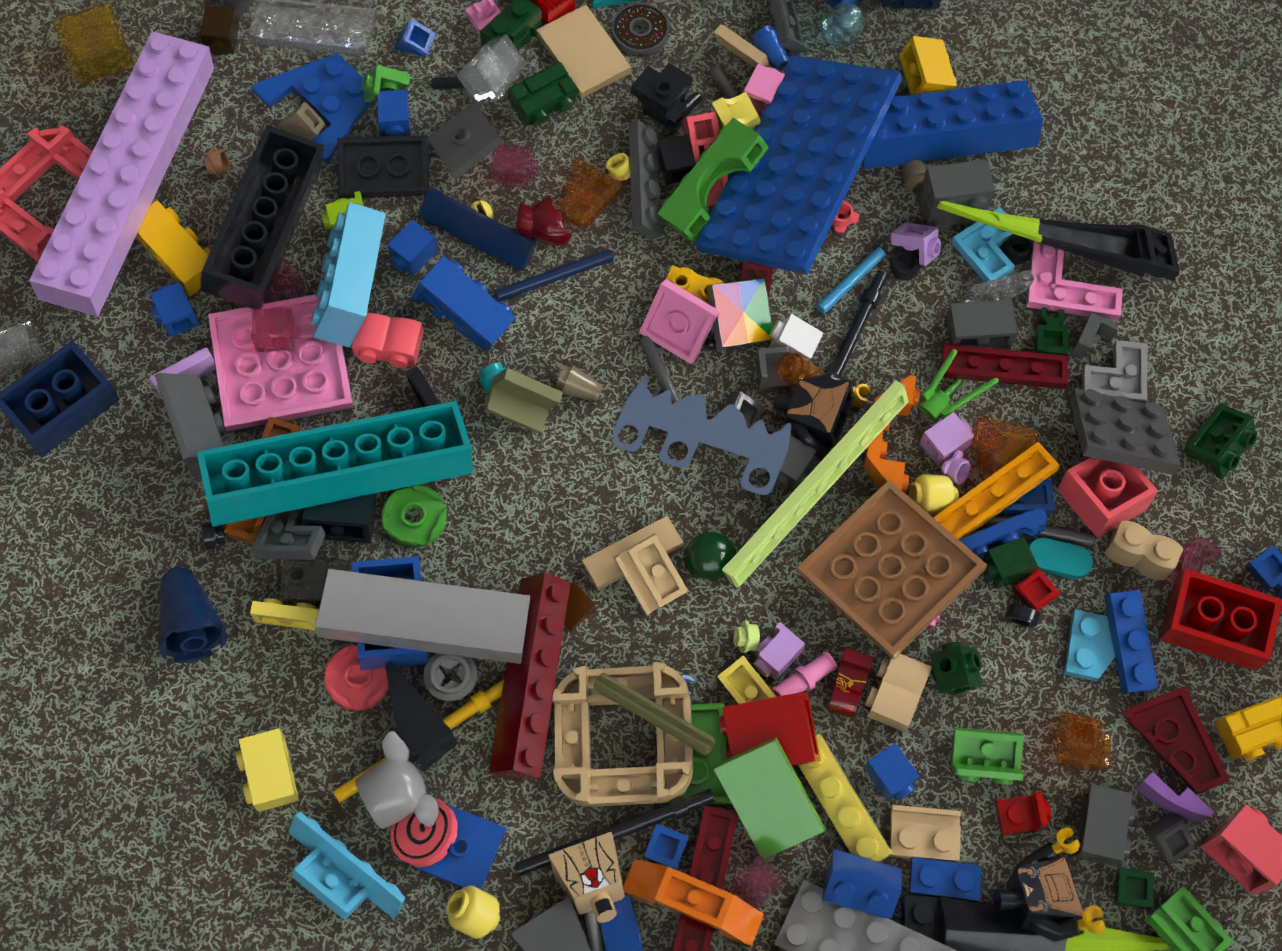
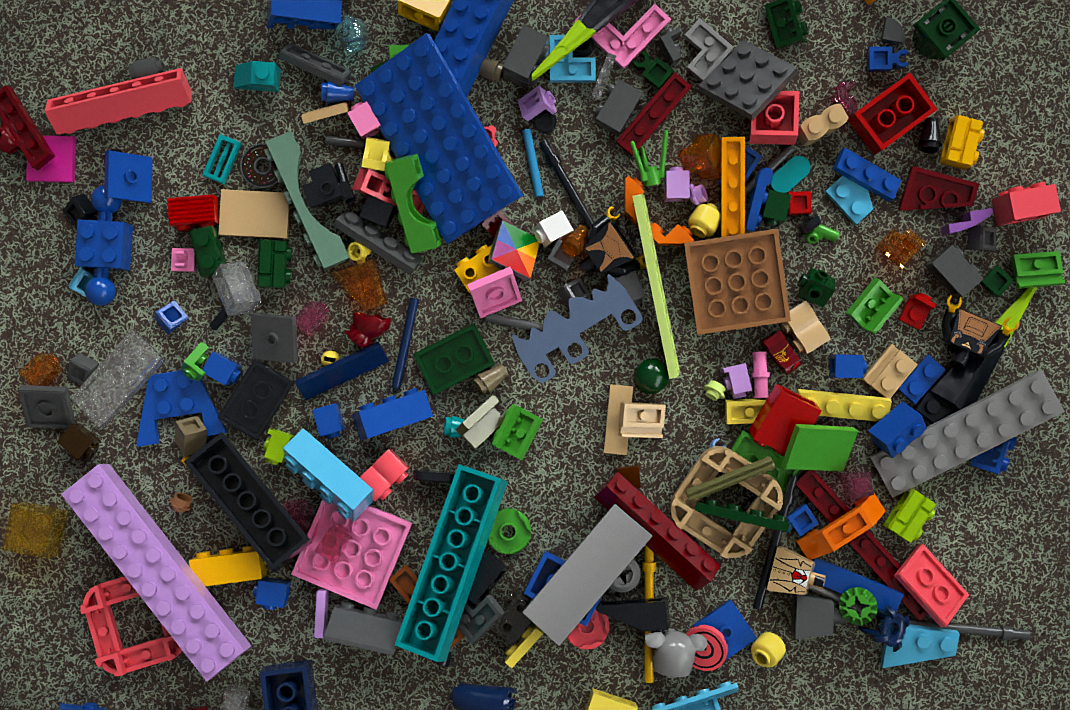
camera: 55 degrees left, 20 degrees up
none -> sand green arch [264,131,350,271]
none -> dark green plate [413,323,495,395]
none -> bright green bracket [492,404,543,460]
none -> dark green plate [695,498,793,533]
none -> bright green arm [805,224,840,244]
none -> black cone [918,117,942,153]

